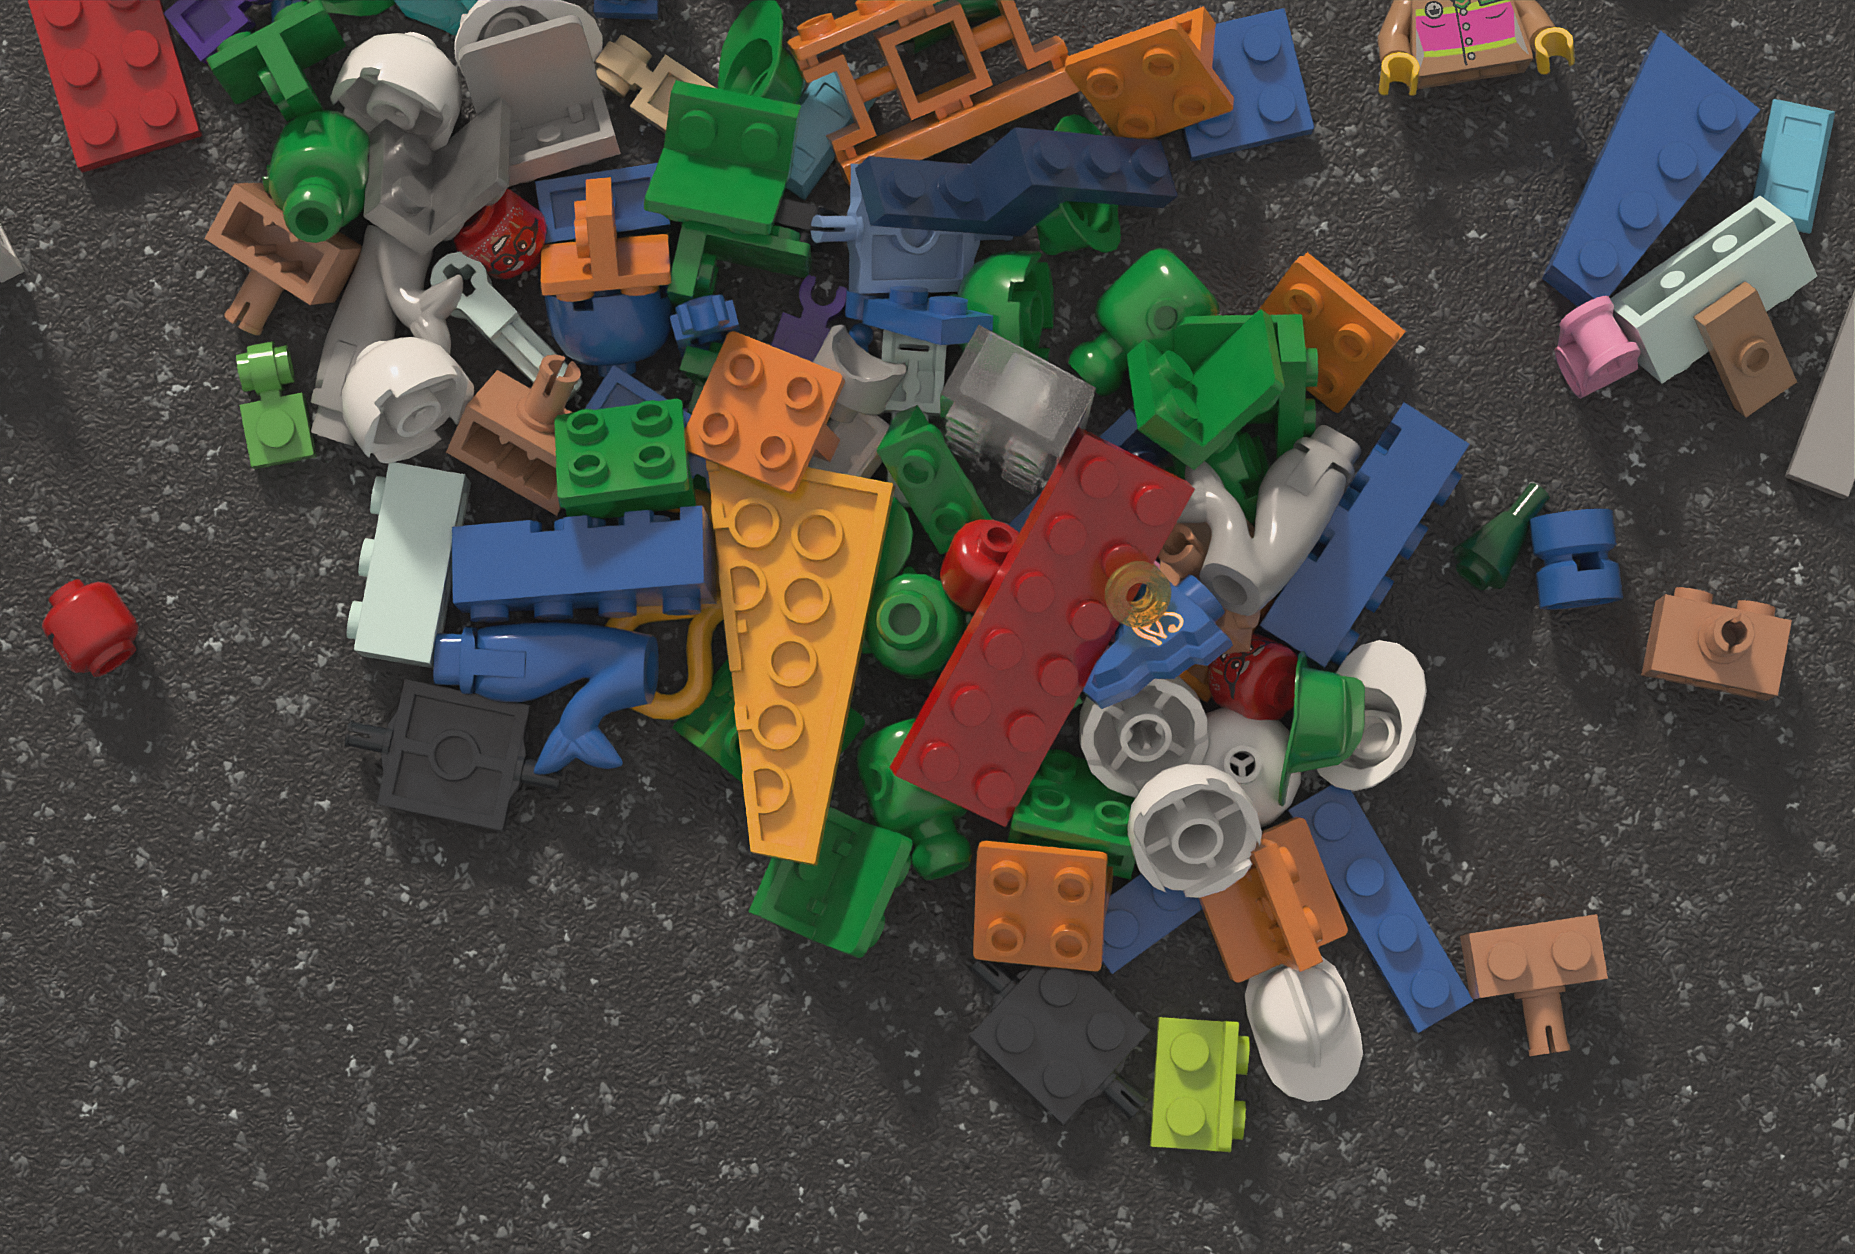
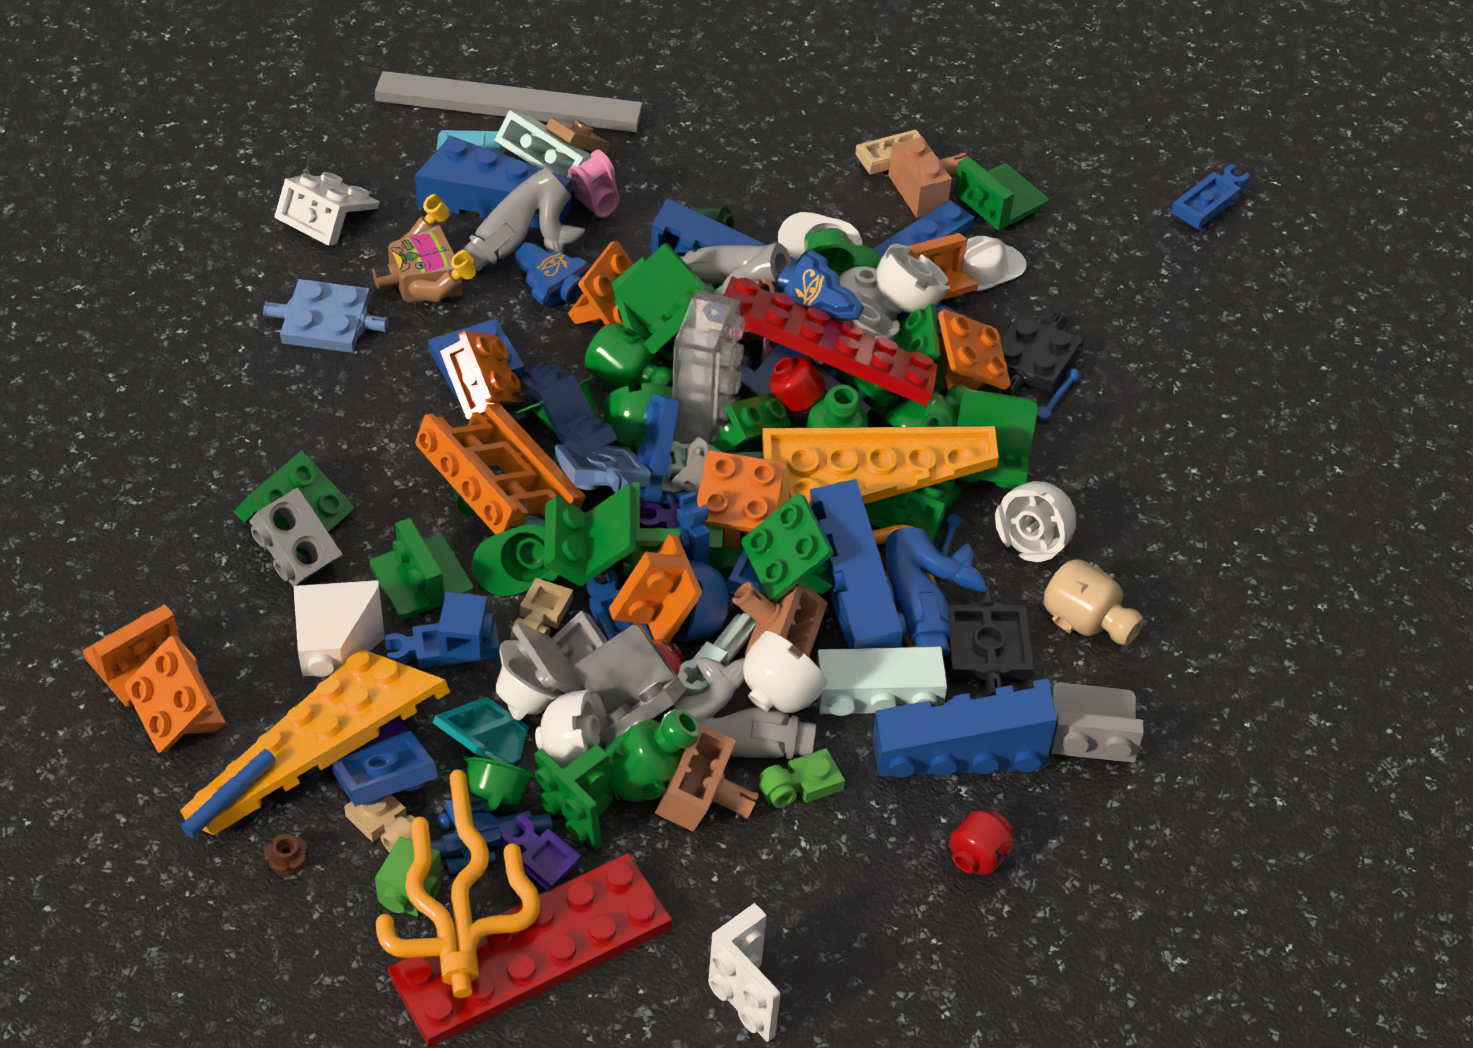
camera: 105 degrees left, 35 degrees down
clear yellow plate [1105,561,1171,627] -> none
lime bracket [1150,1017,1249,1152] -> none
blue wheel [1529,509,1623,610] -> none
nougat brick [1641,587,1792,701] -> none
none -> light grey piece [460,167,585,272]
none -> blue rock [514,242,592,309]
none -> tan plate [855,129,922,175]
none -> blue wedge [872,678,1057,778]
none -> blue hinge [940,514,962,556]
none -> green bracket [954,157,1049,231]
none -> white cylinder [995,481,1076,562]
none -> blue hinge [1036,368,1081,422]
none -> tan piece [1044,559,1144,645]
none -> light grey bracket [1051,682,1143,763]

